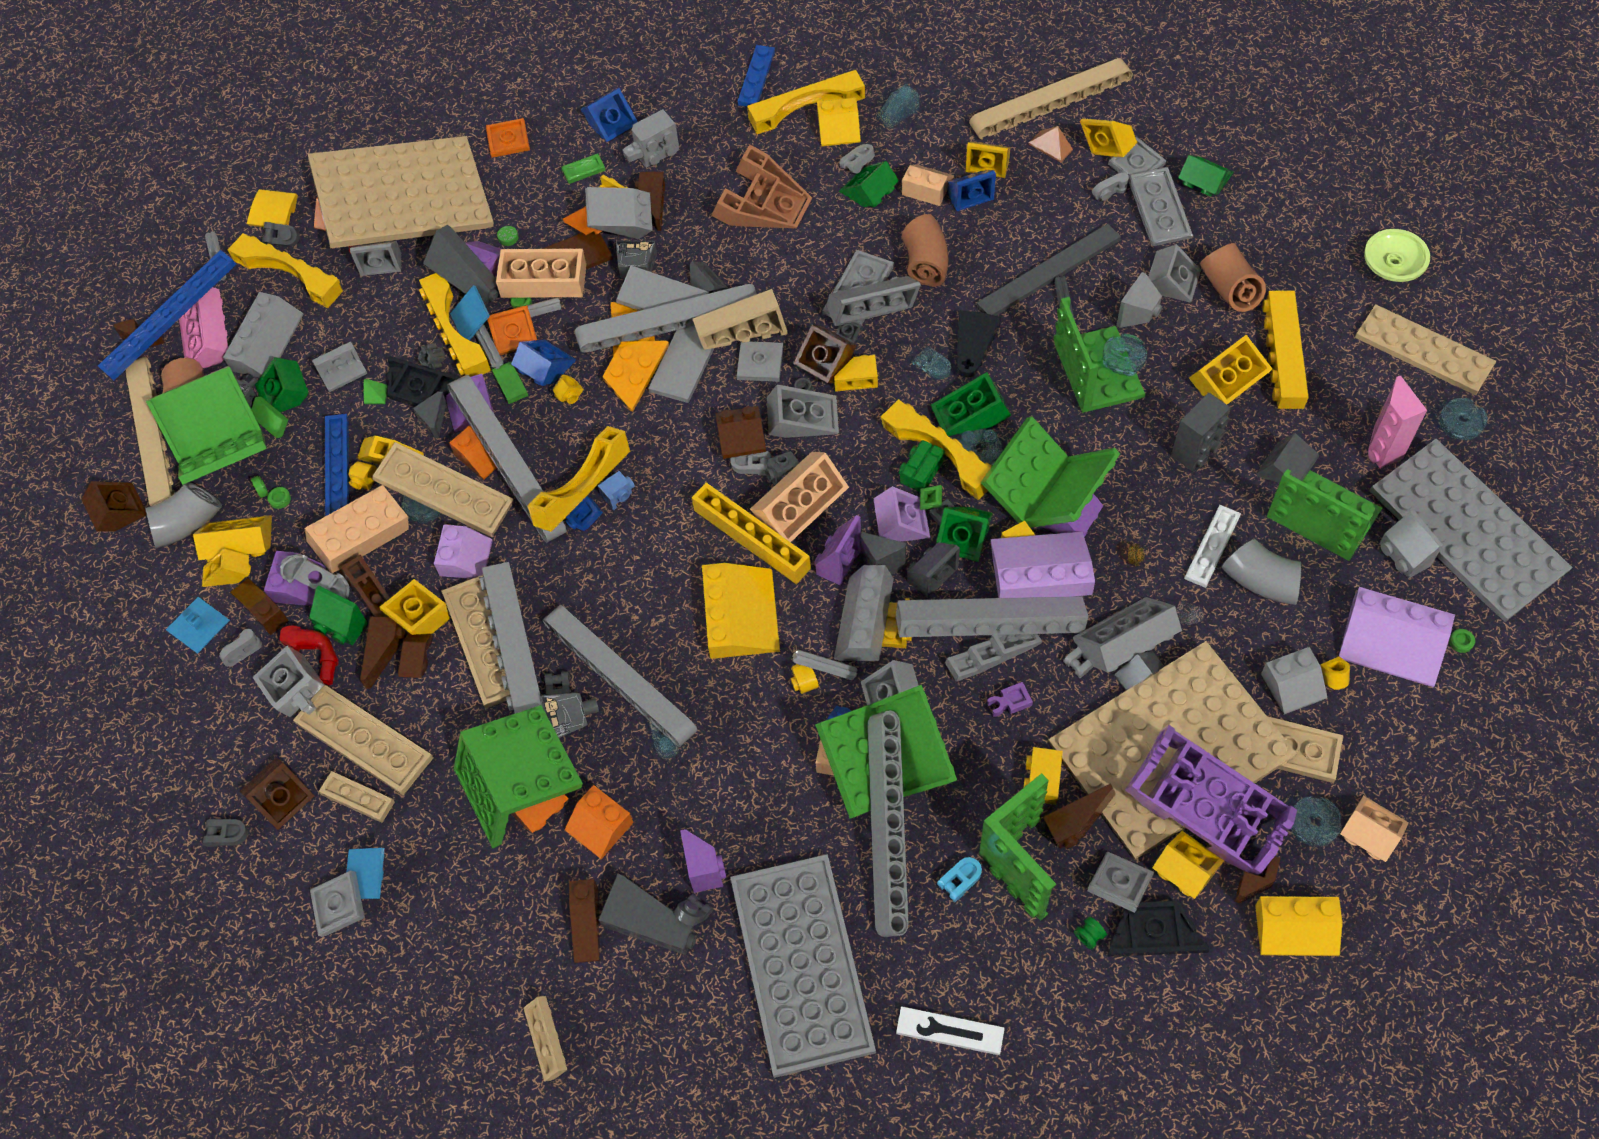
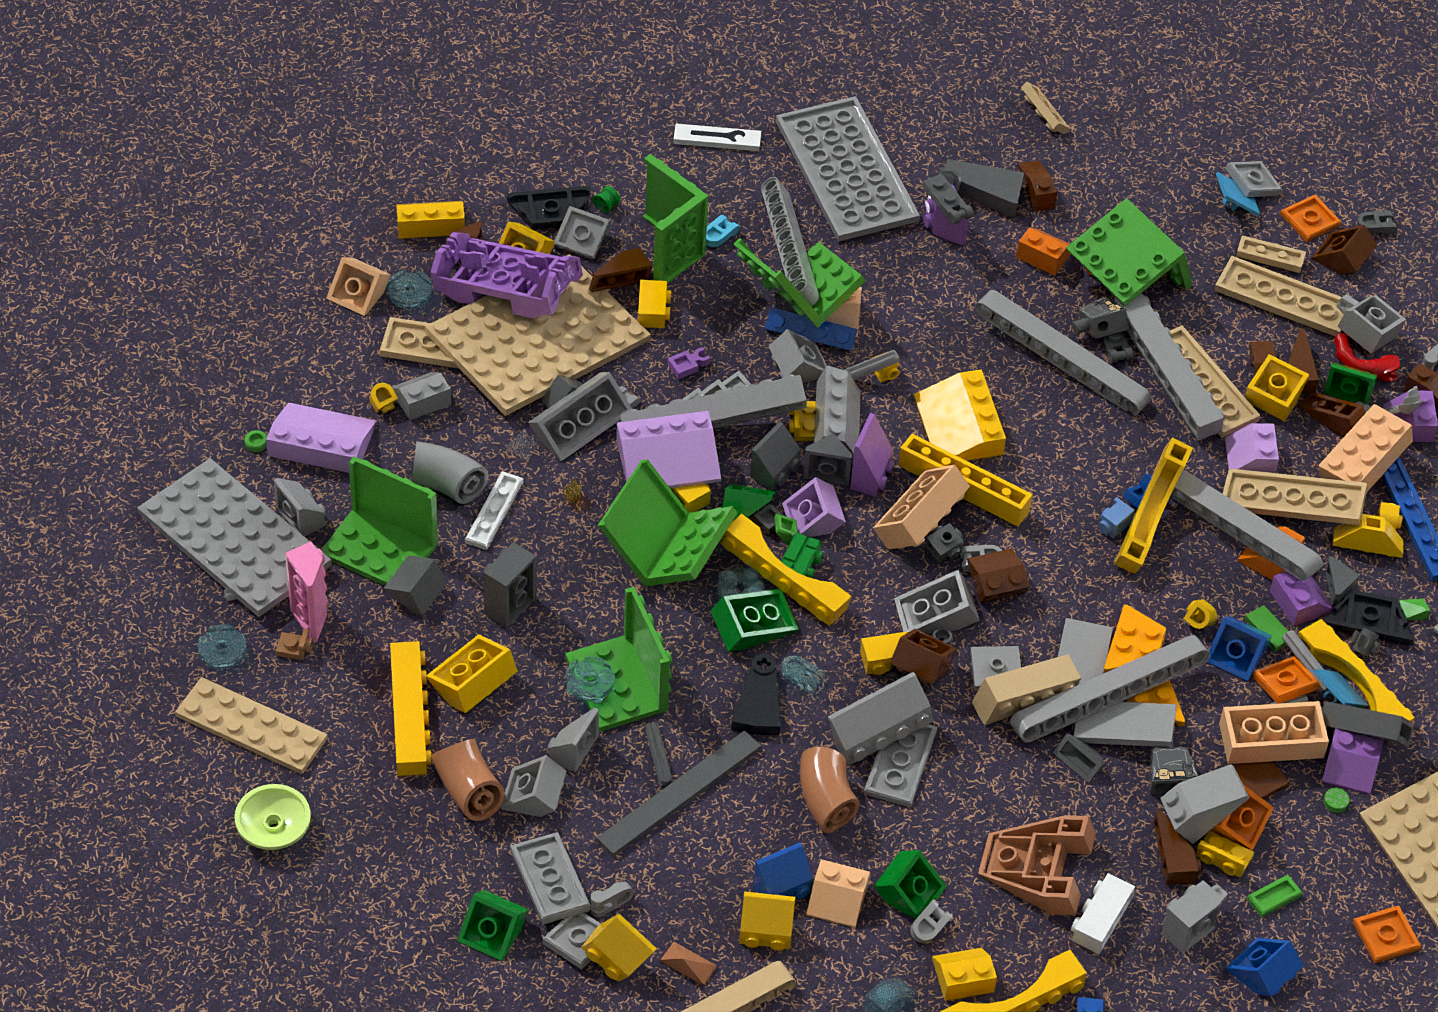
camera: 165 degrees right, 10 degrees down
none -> dark grey plate [922,174,974,225]
none -> white brick [1071,873,1135,954]
none -> orange tile [1280,195,1342,242]

